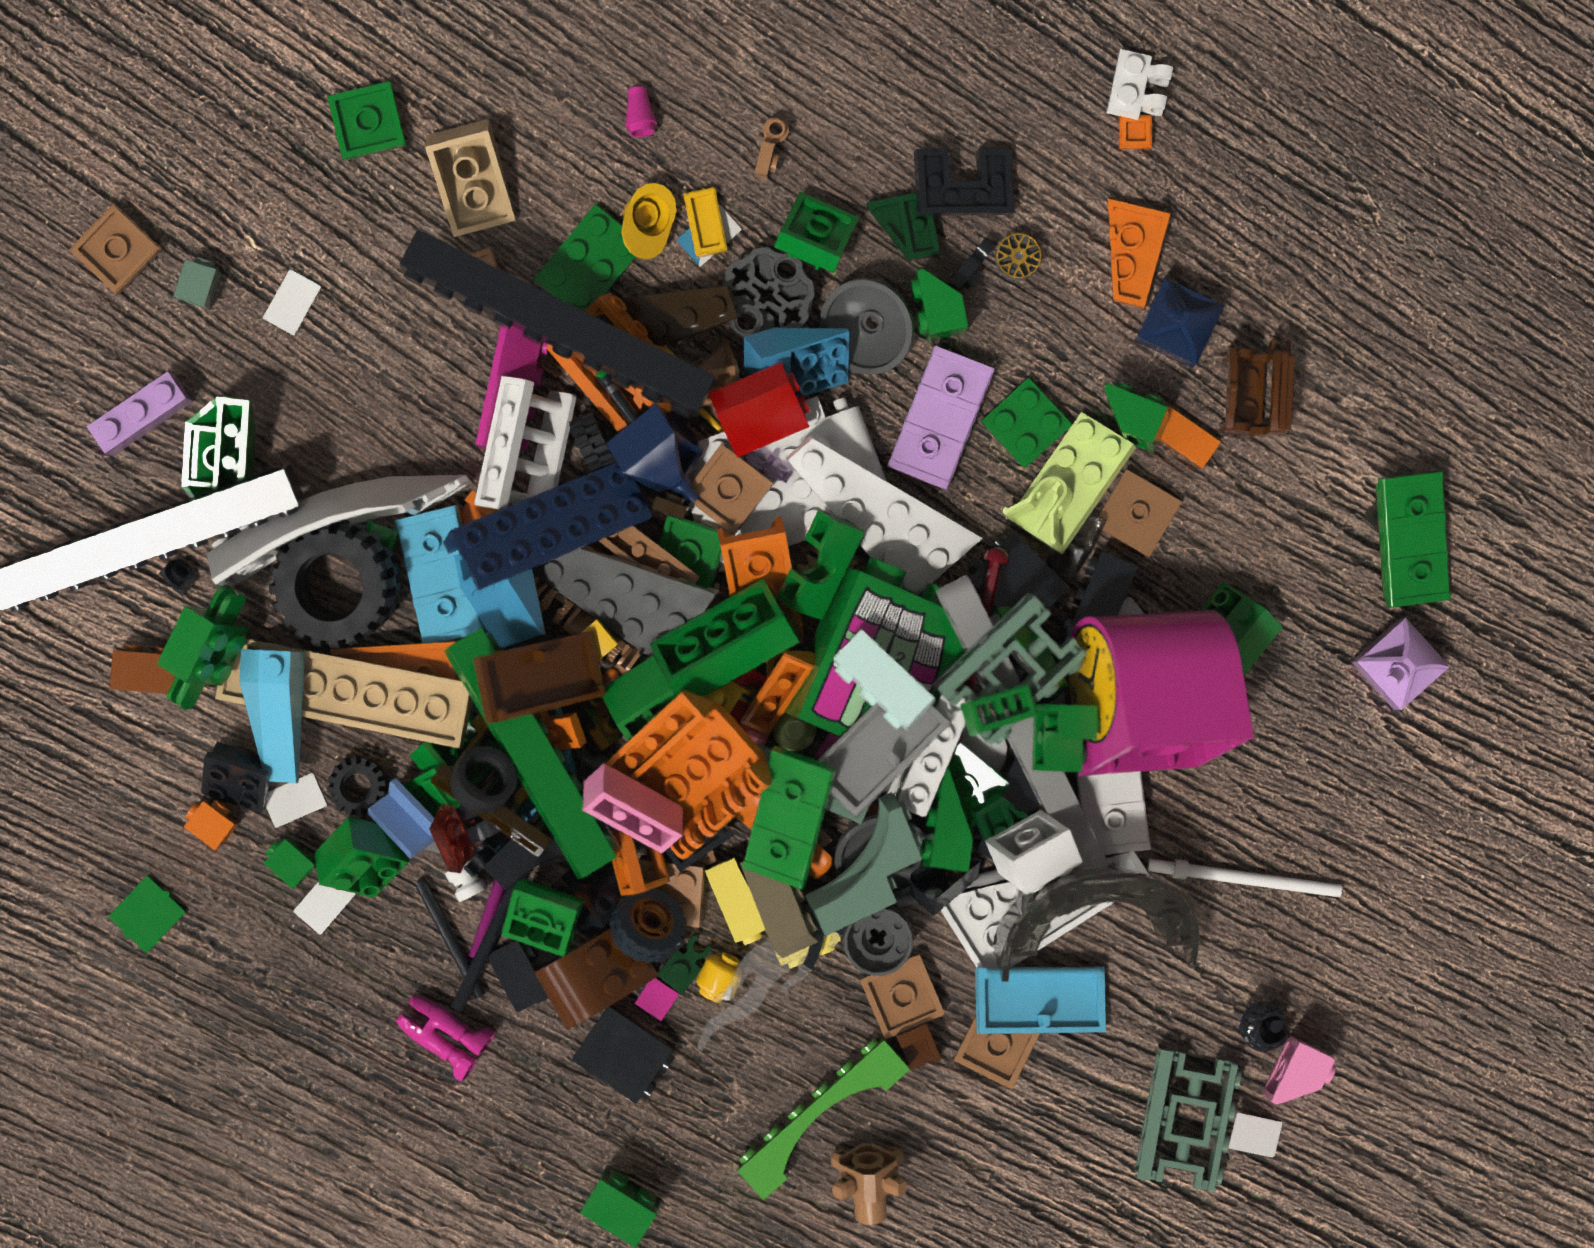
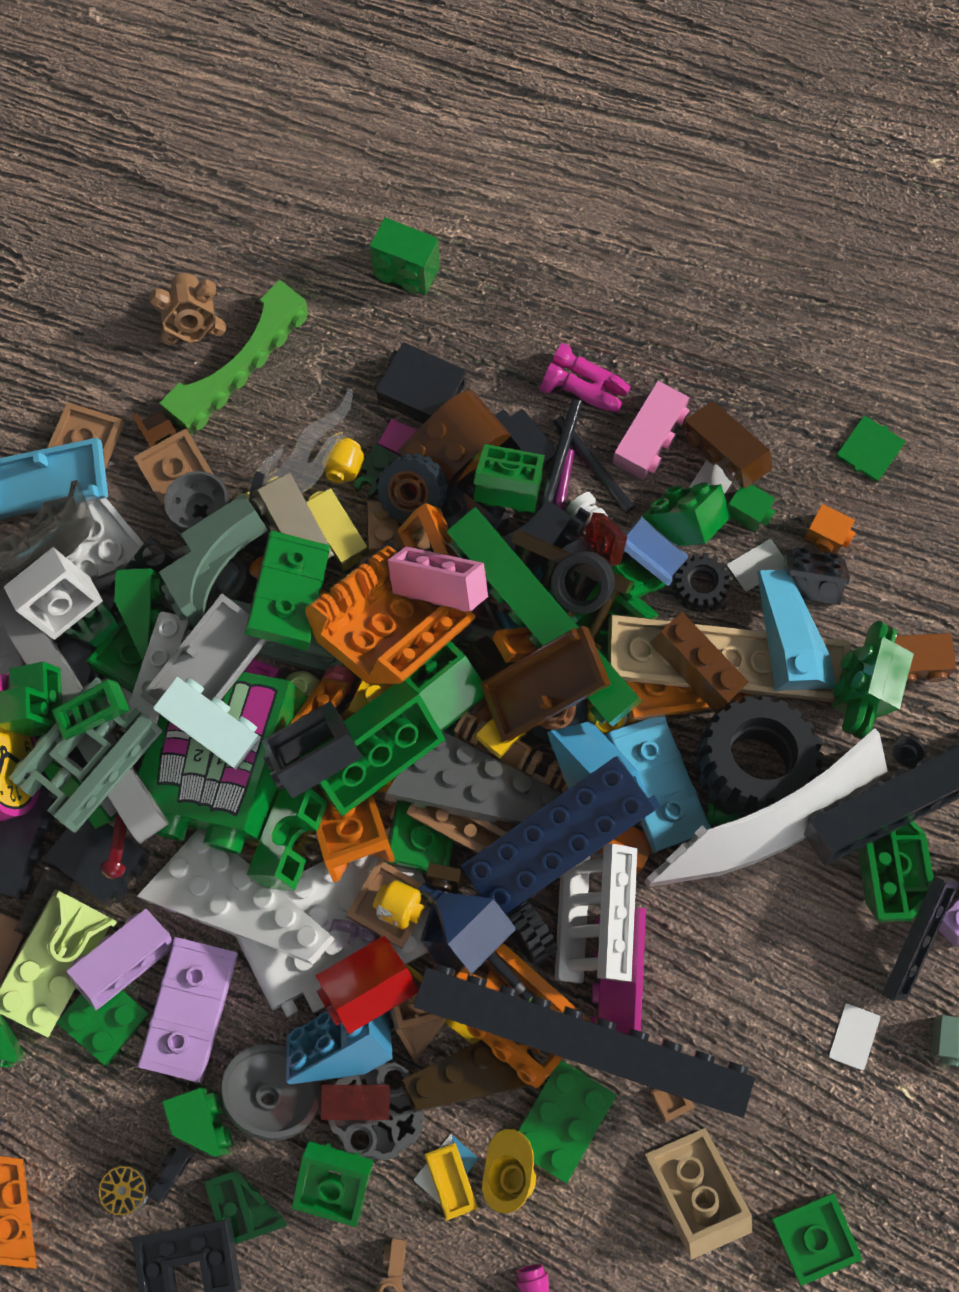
camera: 175 degrees right, 15 degrees down
none -> lavender brick [67,909,173,1011]
none -> black window [262,700,362,799]
none -> clear red plate [321,1085,390,1120]
none -> yellow head [373,880,425,930]
none -> bright pink brick [613,381,690,481]
none -> reddish brown brick [649,612,749,712]
none -> reddish brown brick [685,401,773,489]
none -> black tile [882,876,959,1000]

